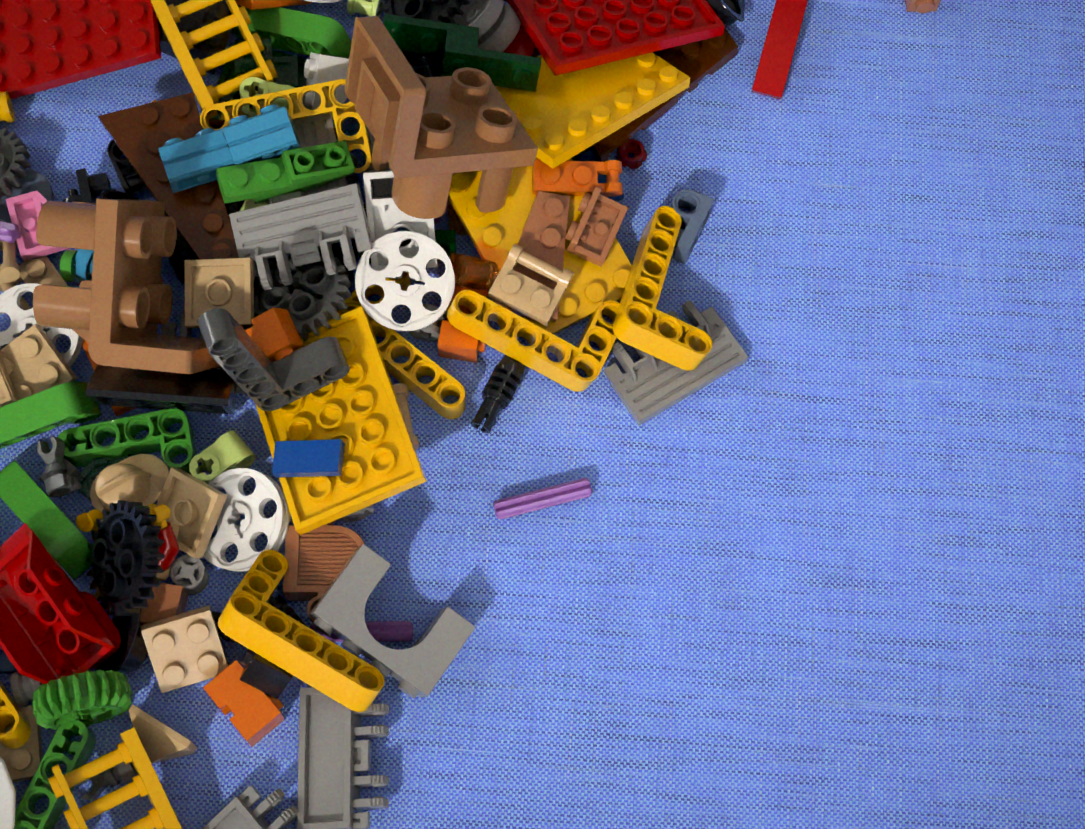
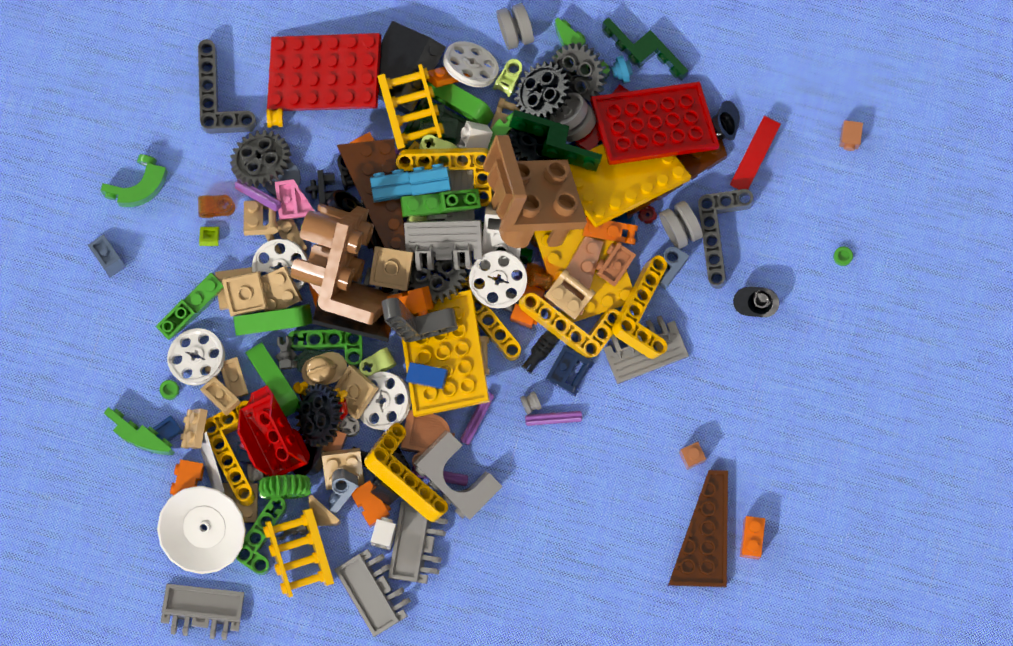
camera: 10 degrees right, 10 degrees up
none -> sand blue plate [328,469,358,514]
none -> white brick [370,517,397,551]
none -> medium lavender axle [460,392,494,445]
none -> light grey wheel [520,391,542,415]
none -> dark blue plate [545,345,594,396]
none -> light grey wheel [659,201,703,250]
none -> reddish brown wing [668,470,728,588]
none -> nougat brick [679,442,706,470]
none -> dark grey beam [698,189,754,289]
none -> black piece [733,287,780,317]
none -> orange brick [739,516,765,559]
none -> bright green tile [833,246,853,266]

